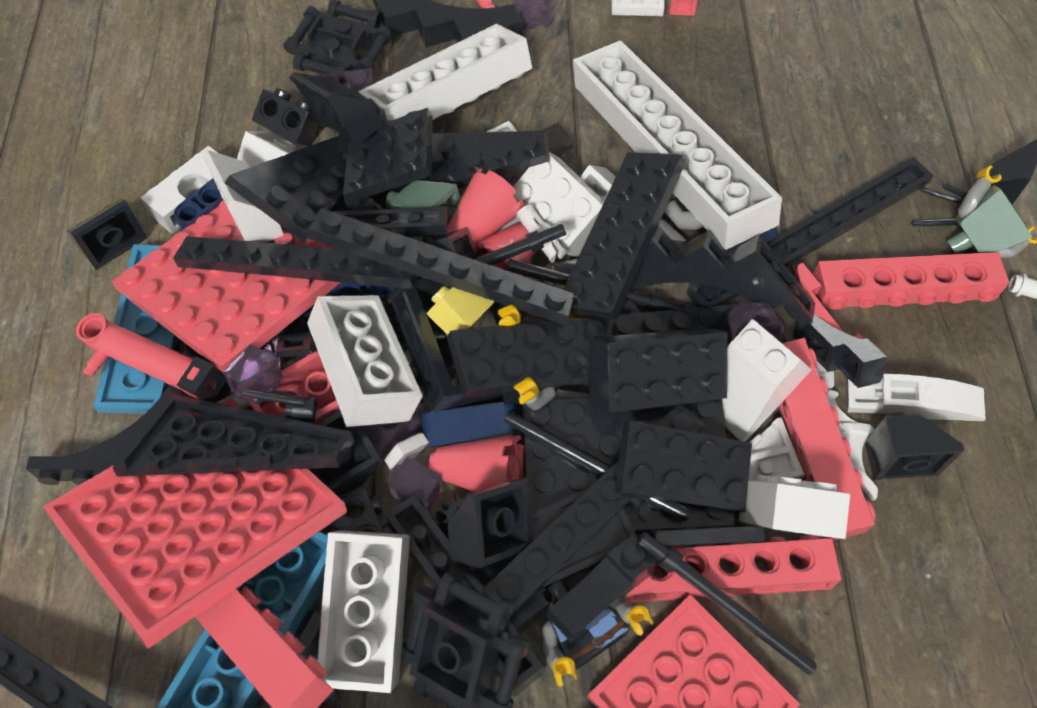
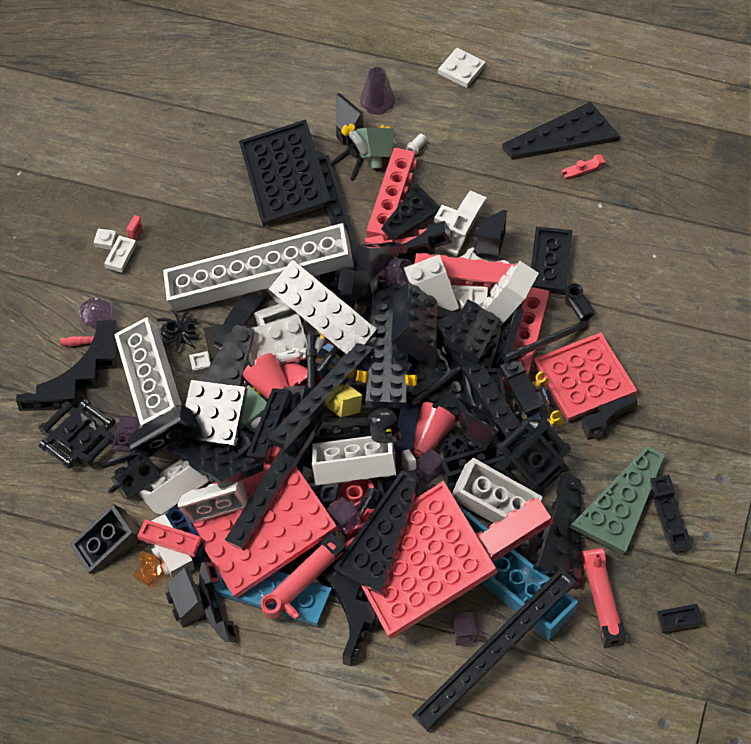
camera: 70 degrees left, 5 degrees down
none -> black slope [70,504,141,574]
none -> clear orange bracket [133,550,161,586]
none -> coral tile [137,519,202,557]
none -> black animal [157,309,199,352]
none -> black slope [199,562,239,642]
none -> black slope [214,291,267,346]
none -> black plate [239,119,332,227]
none -> black helmet [368,408,401,443]
none -> black wing [381,183,440,242]
none -> white plate [434,205,457,226]
none -> clear purple brick [452,611,477,646]
none -> black plate [531,226,572,294]
none -> black piece [564,283,595,321]

